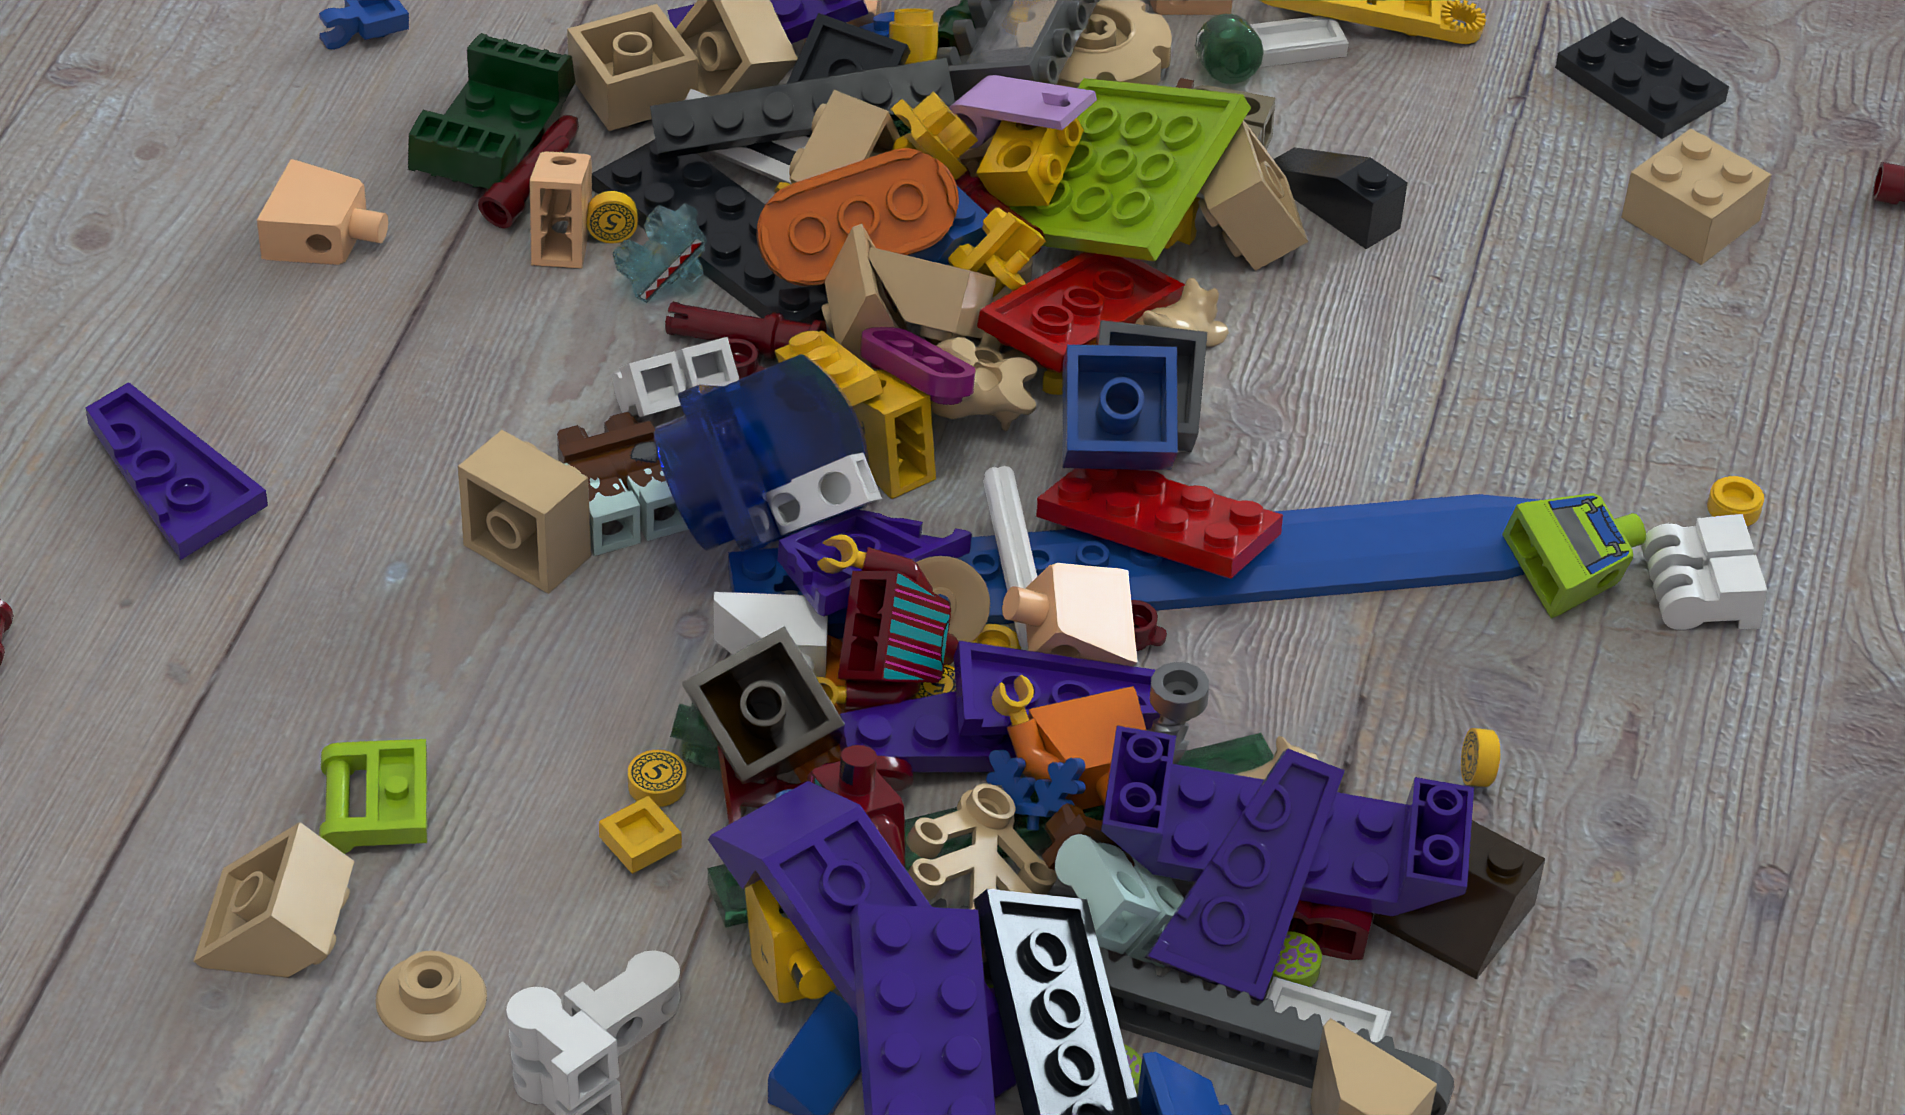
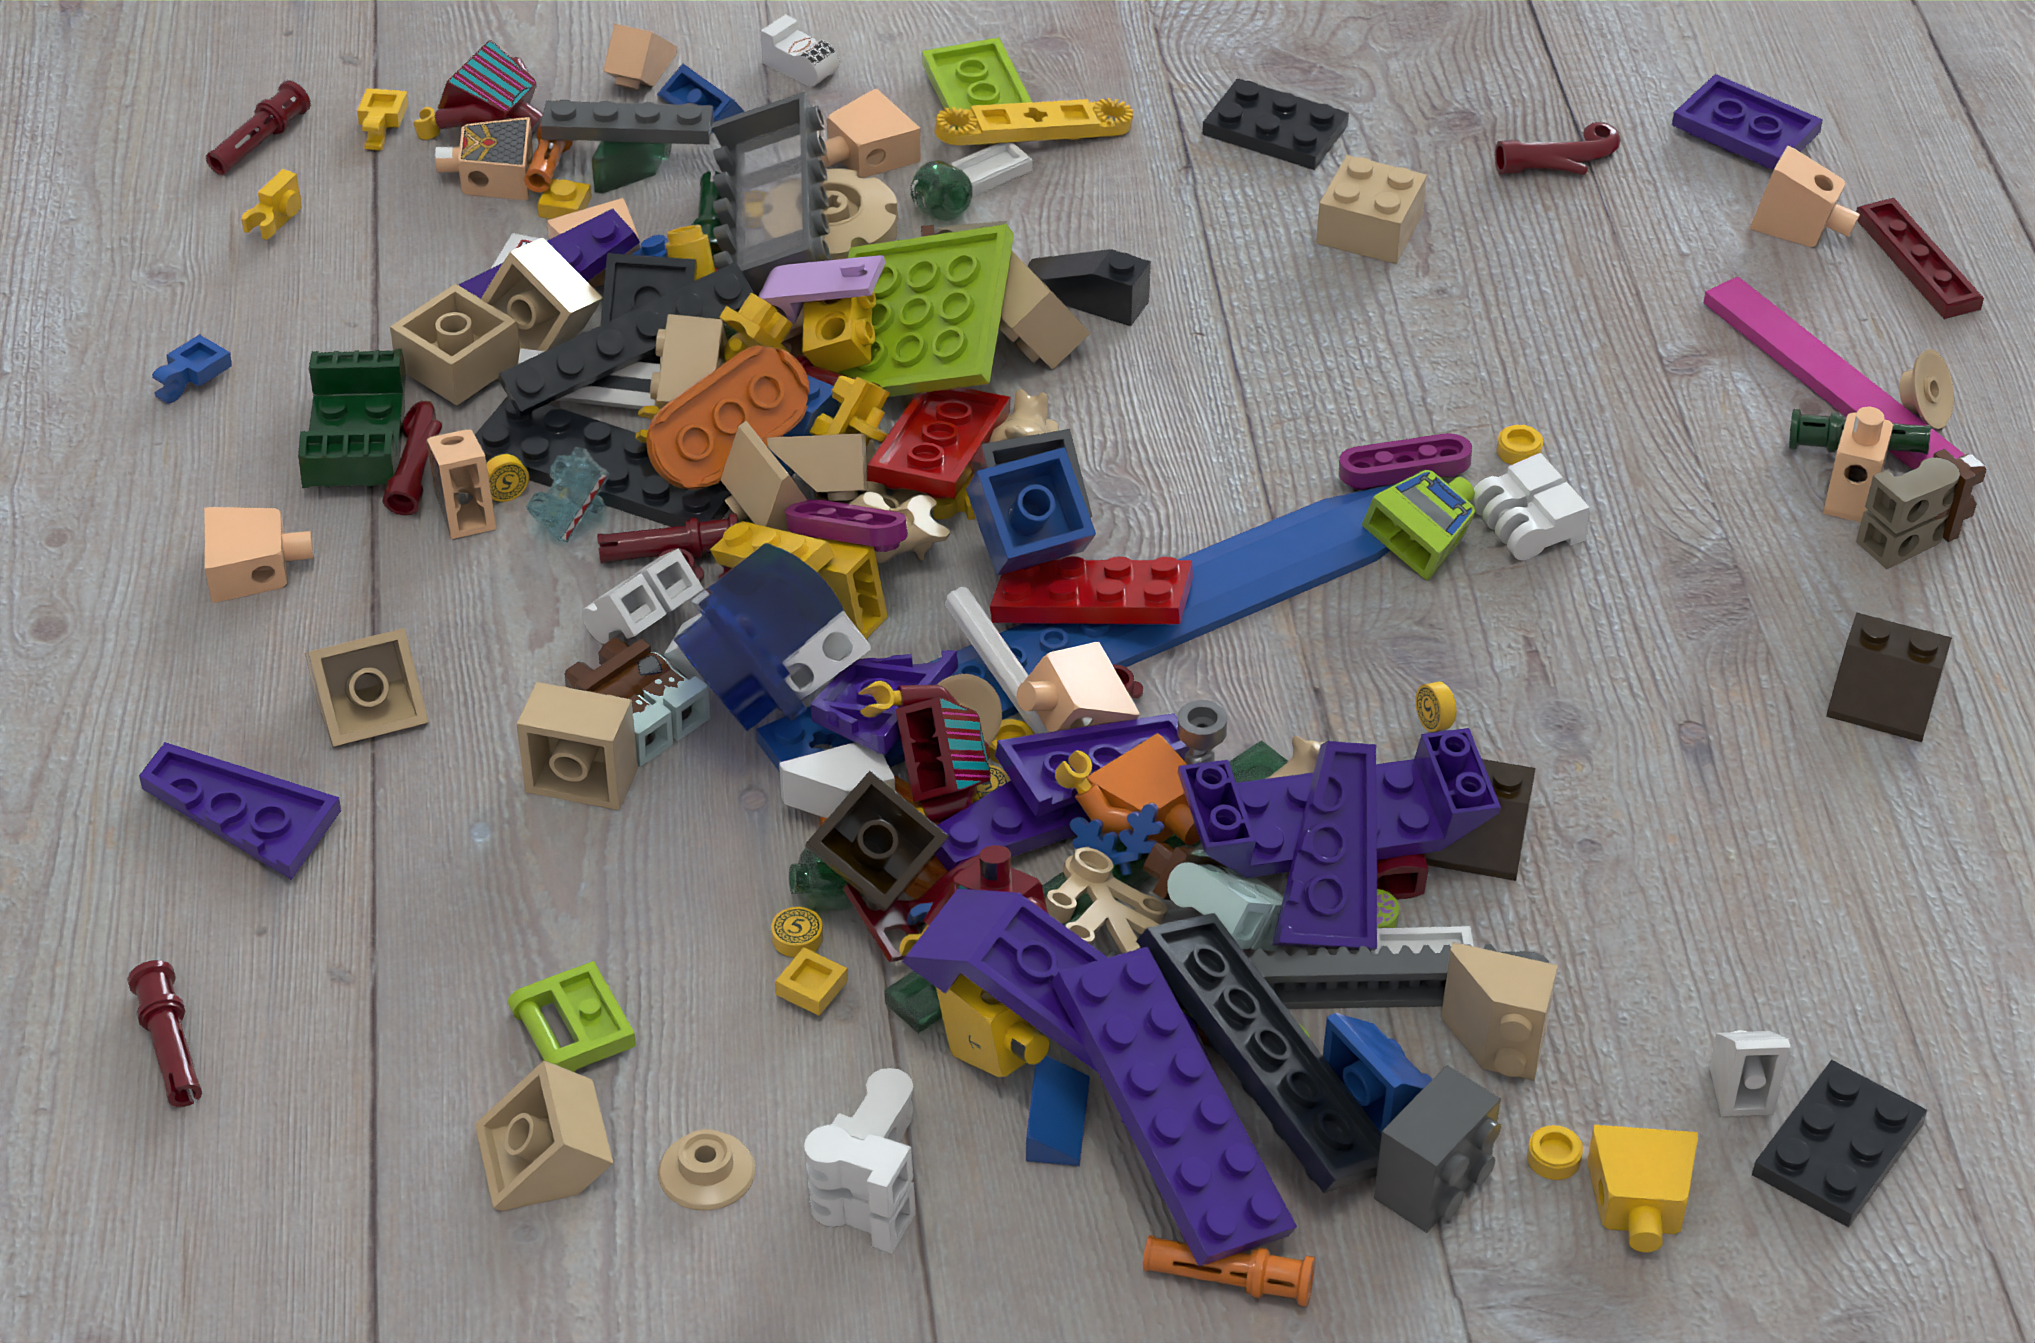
camera: 20 degrees left, 0 degrees up
none -> tan slope [305,628,429,747]
none -> magenta plate [1338,433,1472,490]

